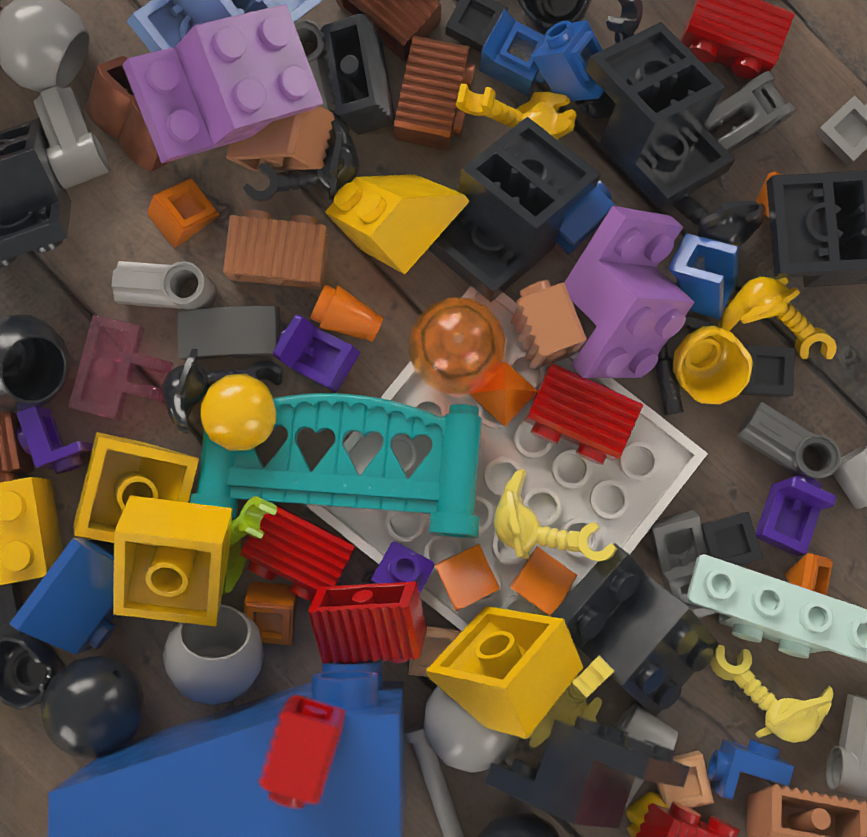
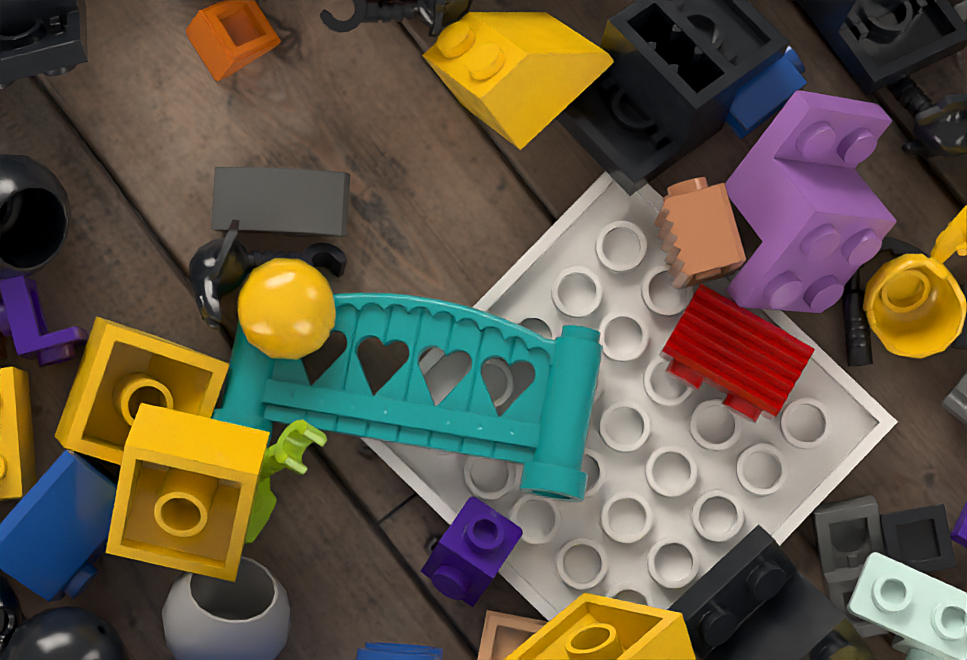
camera: 15 degrees right, 0 degrees up
clear pink hinge [68,314,173,420] -> none
light grey piece [111,261,216,311] -> none
nougat brick [223,210,329,290] -> none
red brick [240,502,357,602] -> none
orange slope [244,582,297,646] -> none
dark purple bracket [273,314,360,393] -> none
red brick [308,581,427,664] -> none
orange cone [309,284,384,342] -> none
clear orange helmet [408,297,507,395] -> none
orange slope [435,544,500,611] -> none
orange slope [469,359,537,427] -> none
light yellow piece [494,469,617,562] -> none
orange slope [509,546,578,616] -> none
blue window [667,233,739,319] -> none

